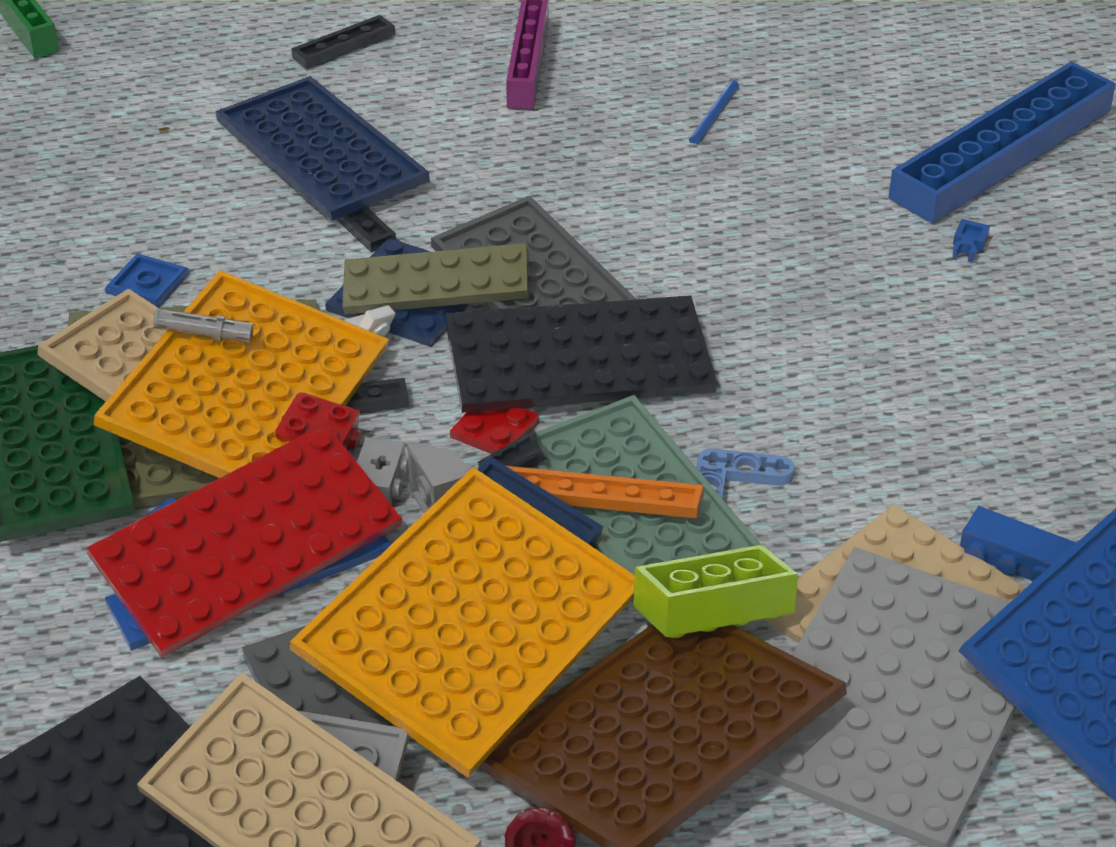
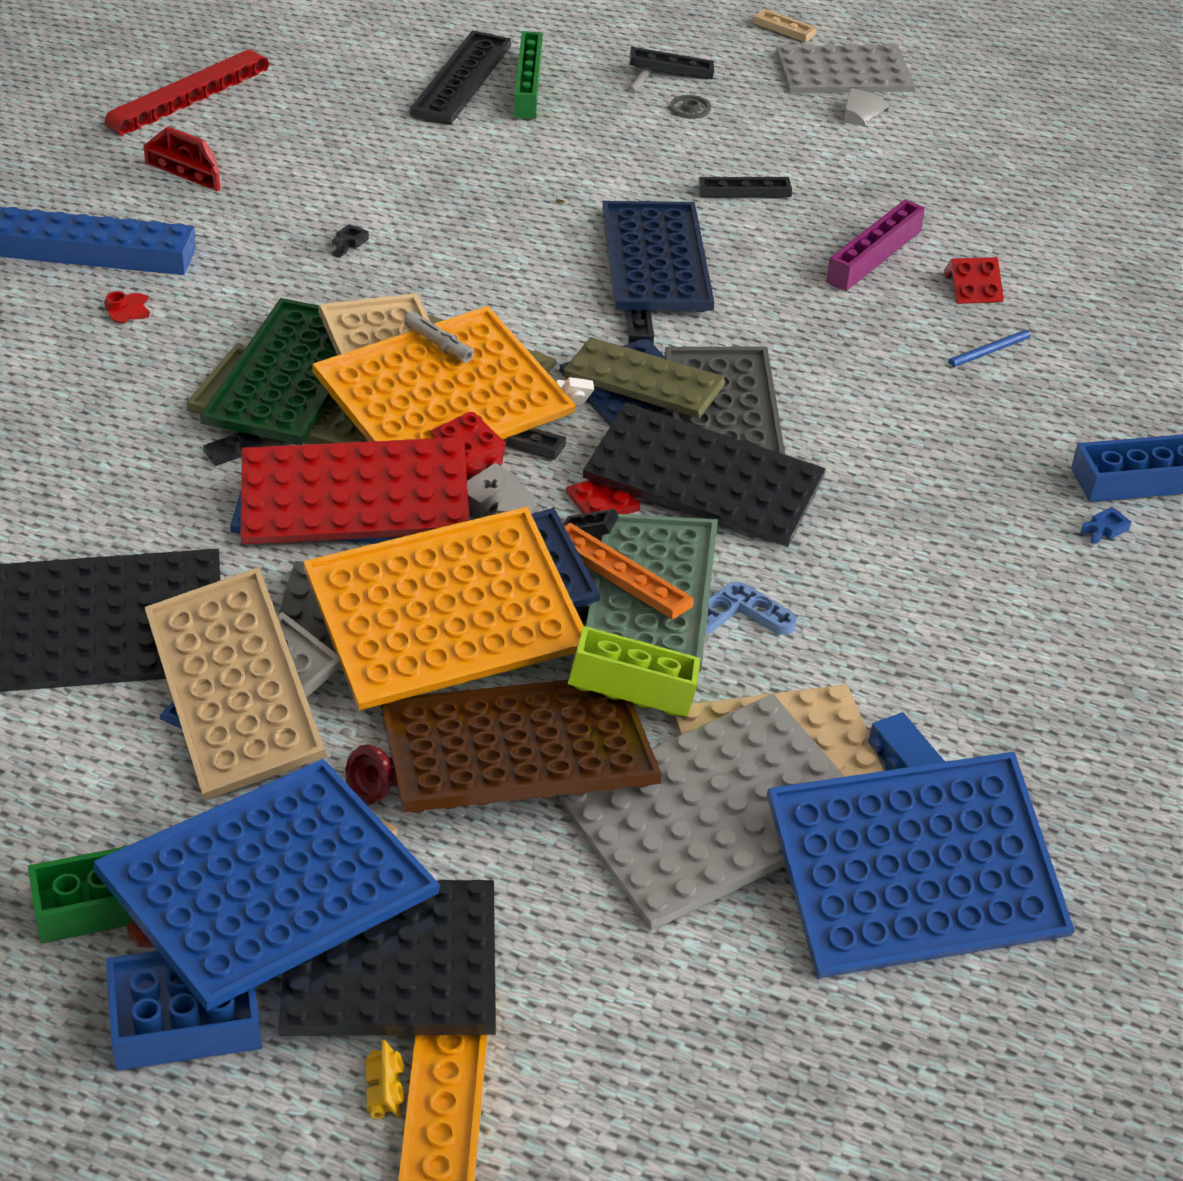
camera: 30 degrees right, 0 degrees up
blue tile [105,253,189,308] -> none
none -> black plate [203,433,264,466]
none -> red bracket [944,257,1004,304]

